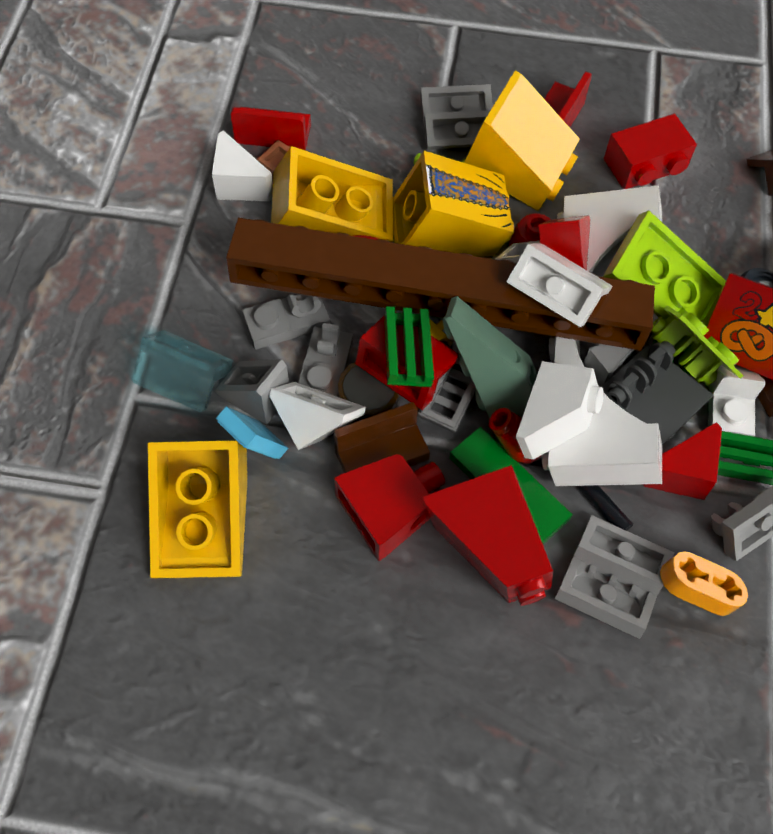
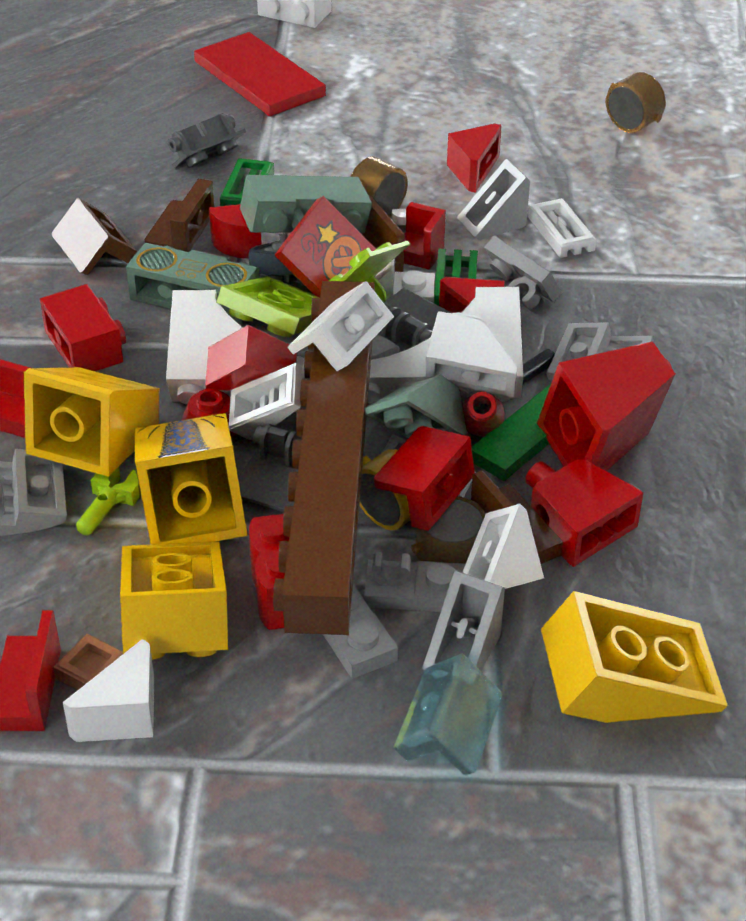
camera: 95 degrees left, 20 degrees down
medium azure tile [216,406,289,459] -> none
green tile [384,306,434,387] -> none
light orange beam [660,551,748,616] -> none
none -> sand green piece [126,243,260,325]

